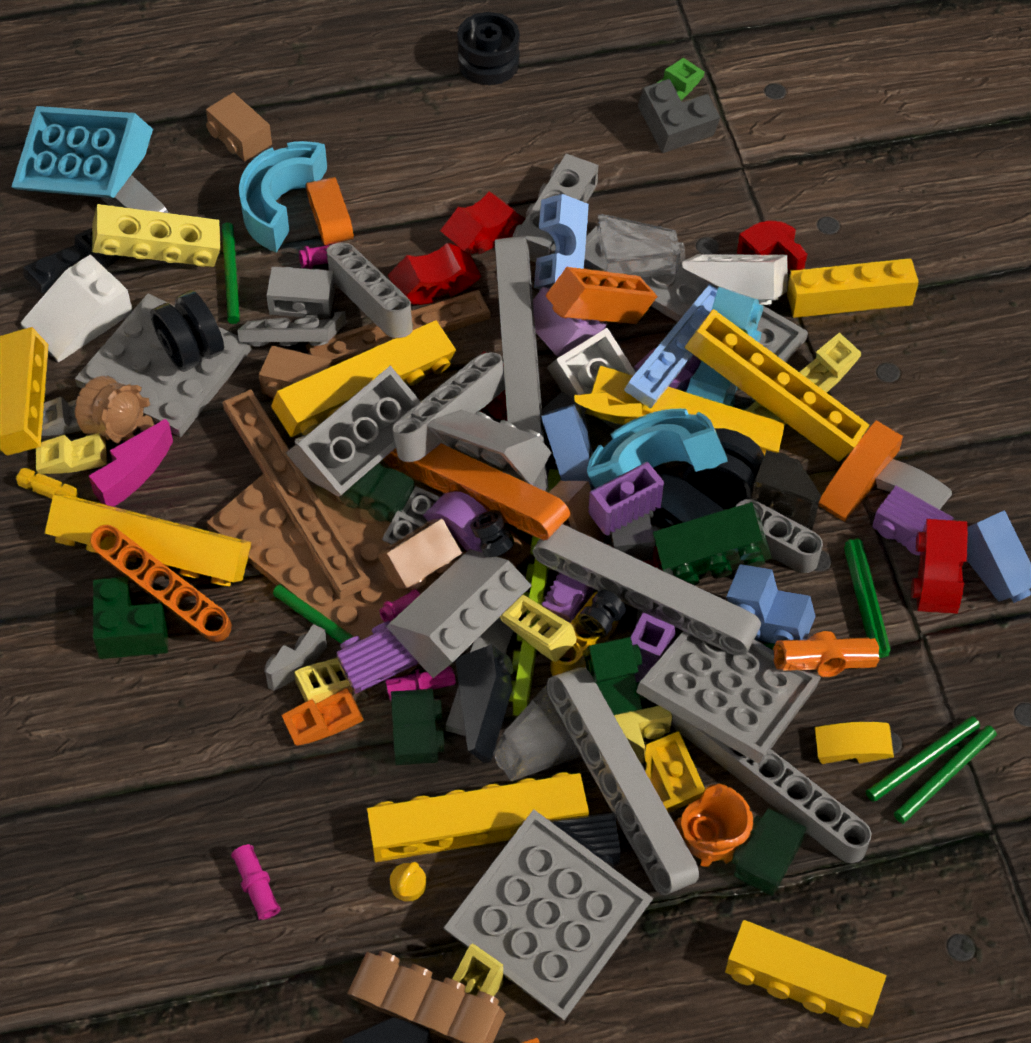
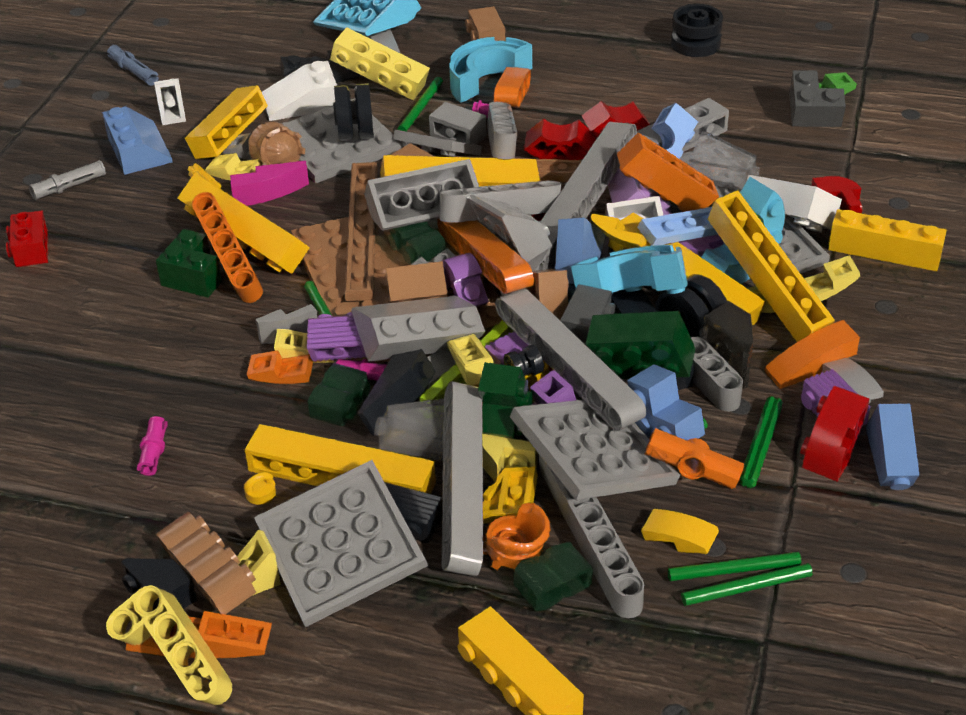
camera: 30 degrees right, 15 degrees down
black wheel [470,510,514,557] -> none
medium lavender brick [588,462,664,535] -> none

